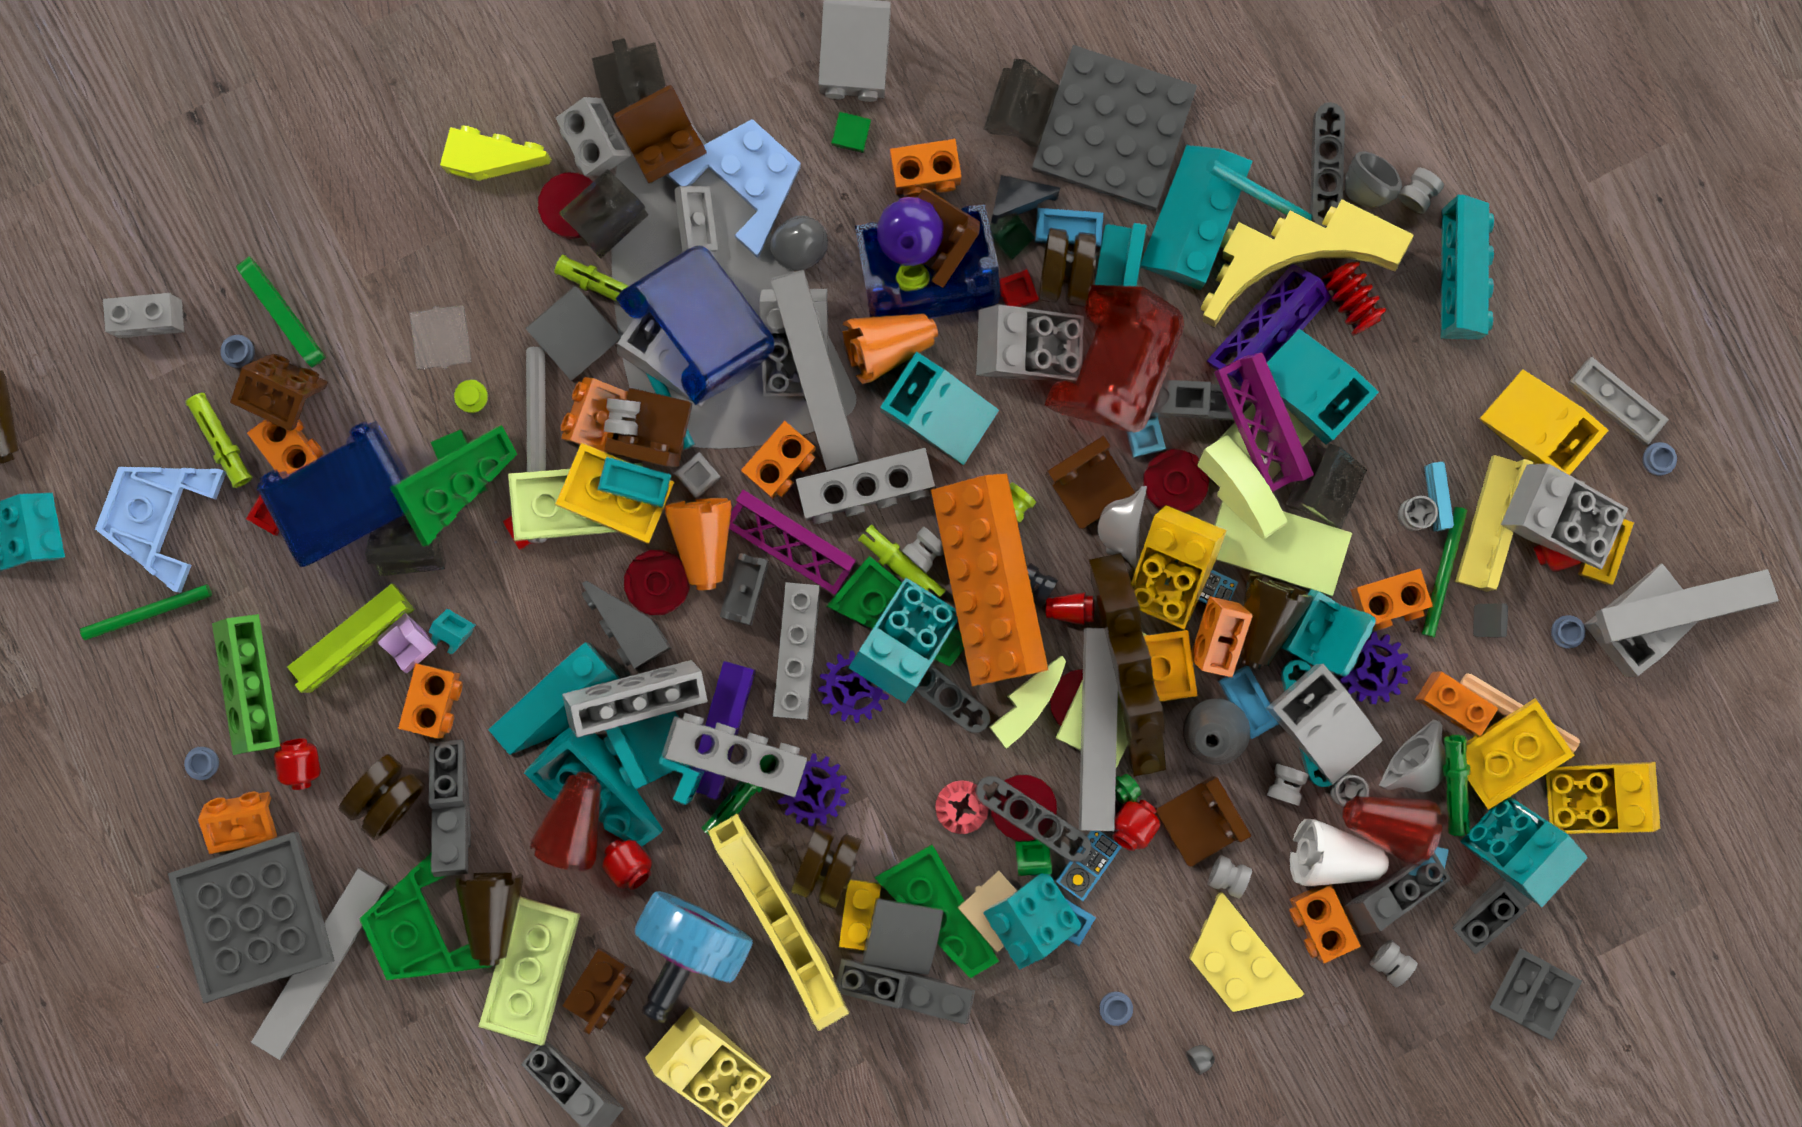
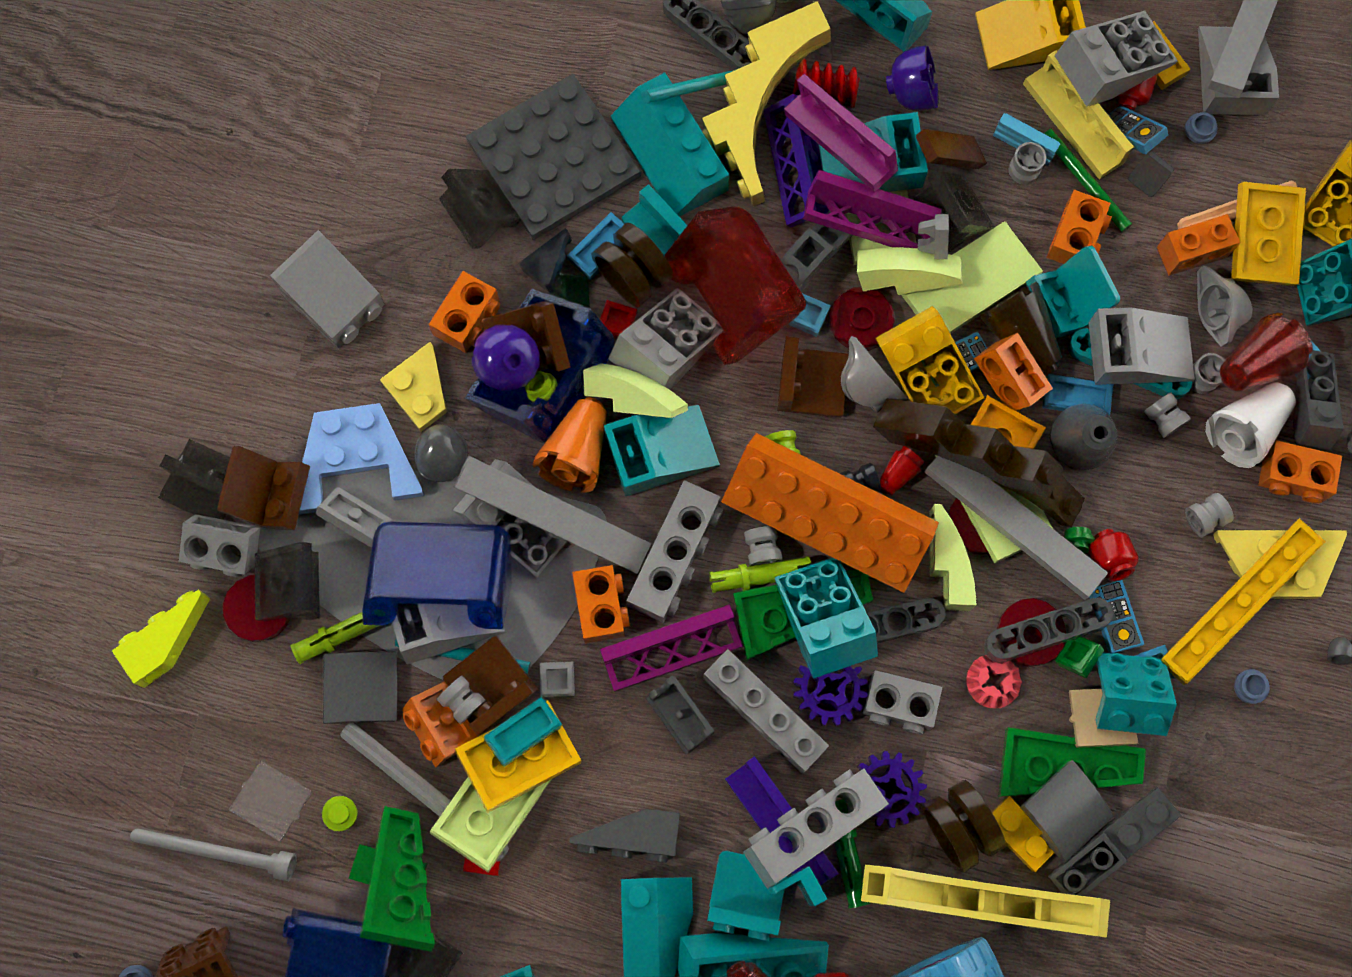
camera: 50 degrees left, 10 degrees down
green beam [236,256,326,368] -> none
light grey brick [562,660,707,737] -> none
dark red tile [624,550,690,615] -> none
orange cone [665,498,732,590] -> none
green tile [832,111,871,153] -> none
reddish brown bracket [1156,776,1252,867] -> none
dark purple gear [1338,632,1411,704] -> none
green pin [1443,735,1471,836] -> none
none -> light grey piece [130,829,297,882]
none -> light yellow wing [380,342,447,432]
none -> yellowish green slope [583,363,688,418]
none -> magenta fence [784,74,898,192]
none -> light grey brick [862,670,942,734]
none -> dark purple cylinder [886,45,939,111]
none -> reddish brown tile [916,129,987,169]
none -> light grey tile [918,214,949,259]
none -> tile [1109,105,1168,154]
none -> yellow tile [1160,518,1326,686]

